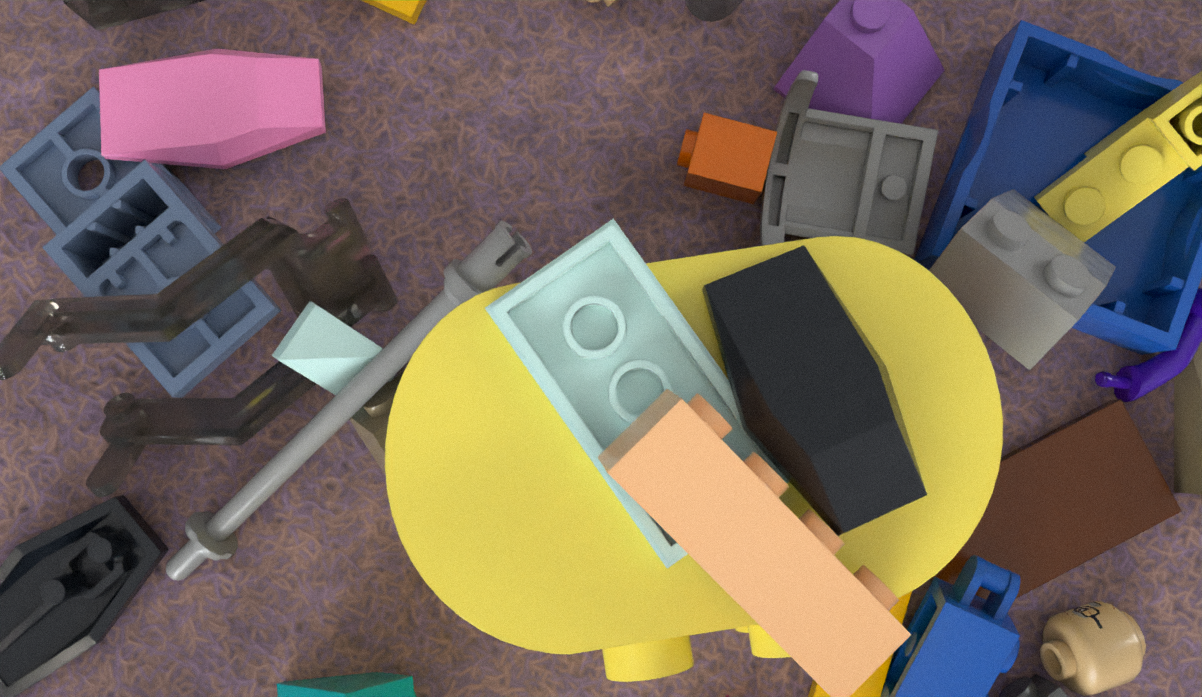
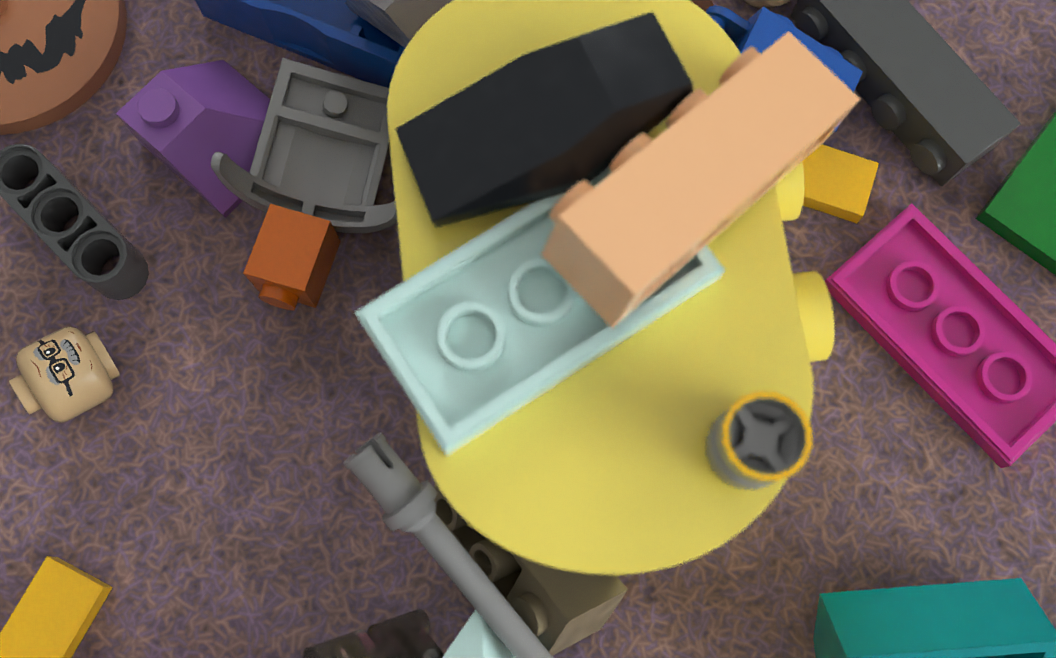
camera: 90 degrees left, 10 degrees down
none -> light grey wheel [706,391,812,490]

